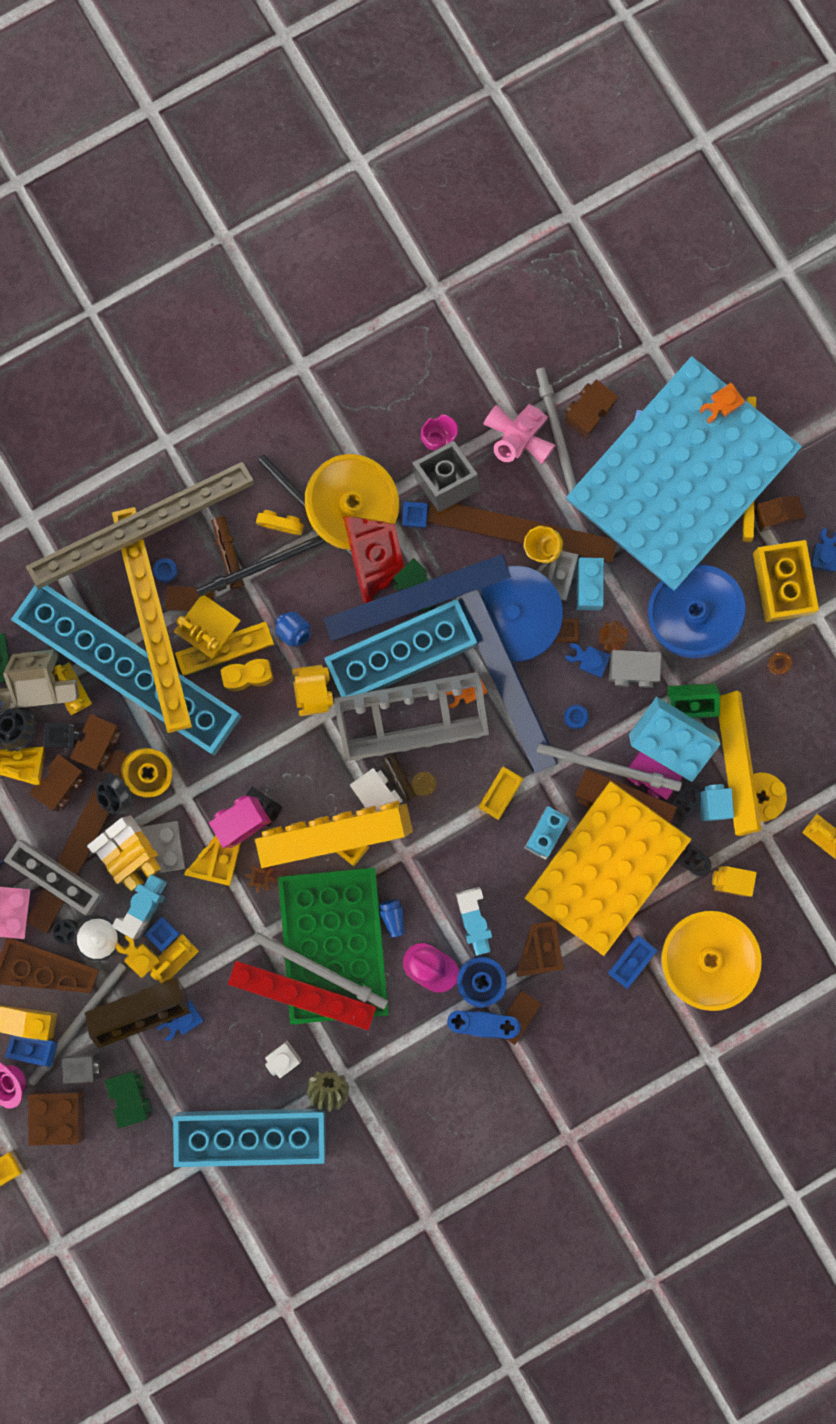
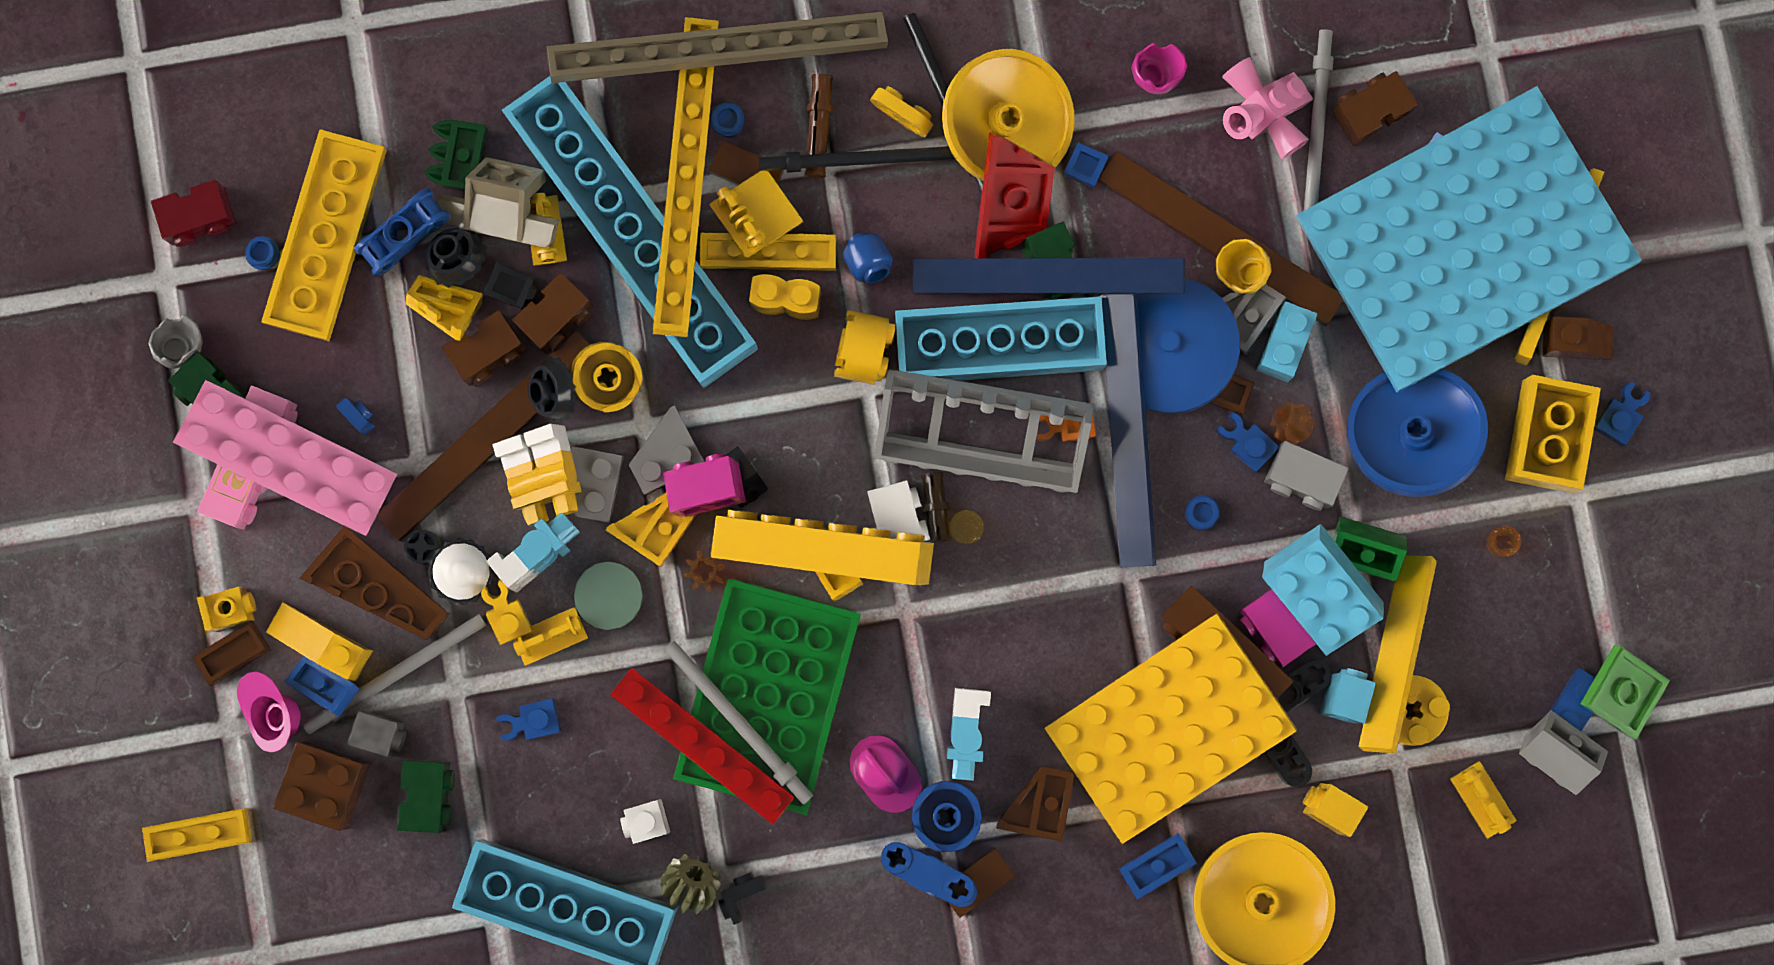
camera: 25 degrees right, 0 degrees up
light grey brick [4,840,105,915] -> none
dark brown brick [85,977,191,1048] -> none
blue plate [144,917,180,952] -> none
blue cone [379,899,404,937] -> none
dark grey brick [412,441,480,512] -> none
yellow tile [478,766,524,820] -> none
medium azure hips [524,806,569,860] -> none
light grey bar [537,743,682,791] -> none
orange plate [699,383,745,424] -> none
none -> sand green tile [574,561,644,630]
none -> light grey wing [629,405,704,496]
none -> black bracket [718,872,767,925]

